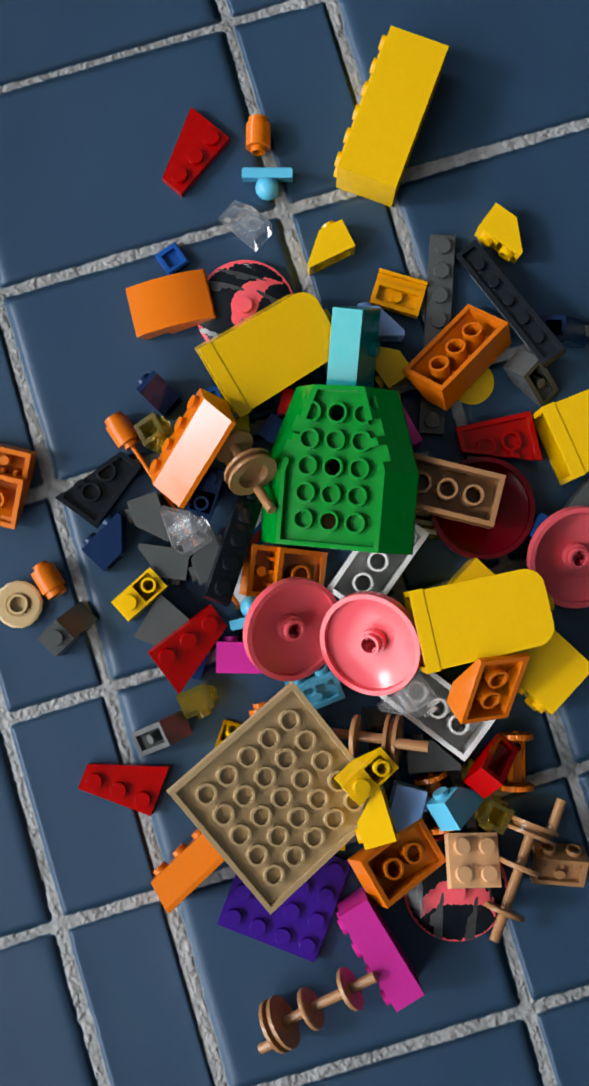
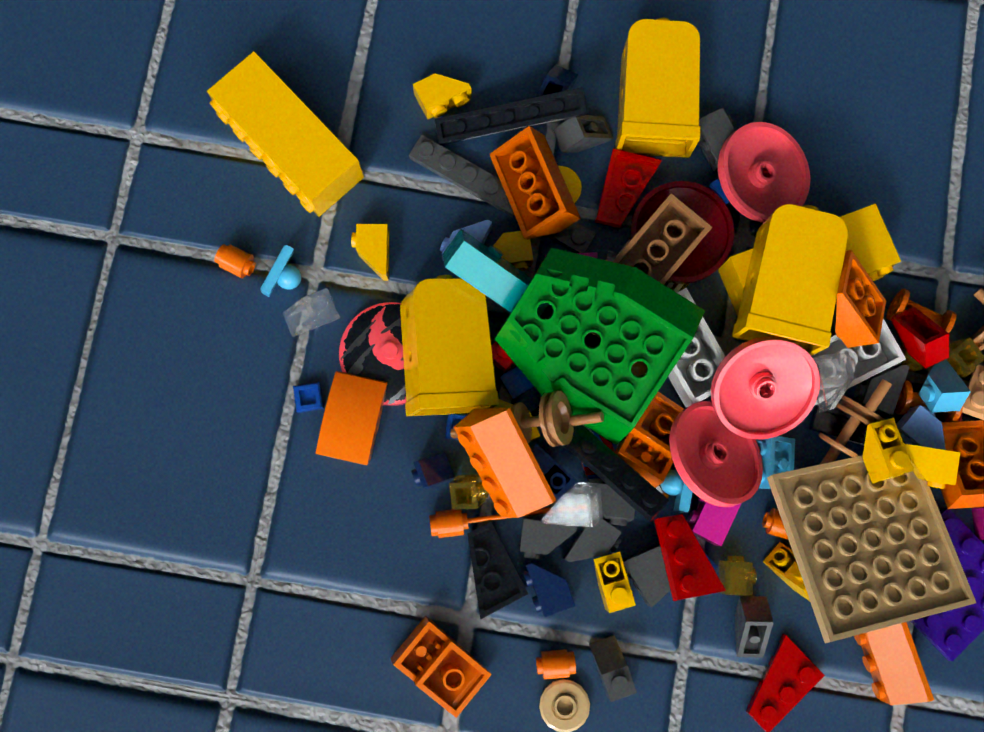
camera: 70 degrees left, 5 degrees down
red wing [162,107,230,198] -> none
light orange plate [369,268,428,319] -> none

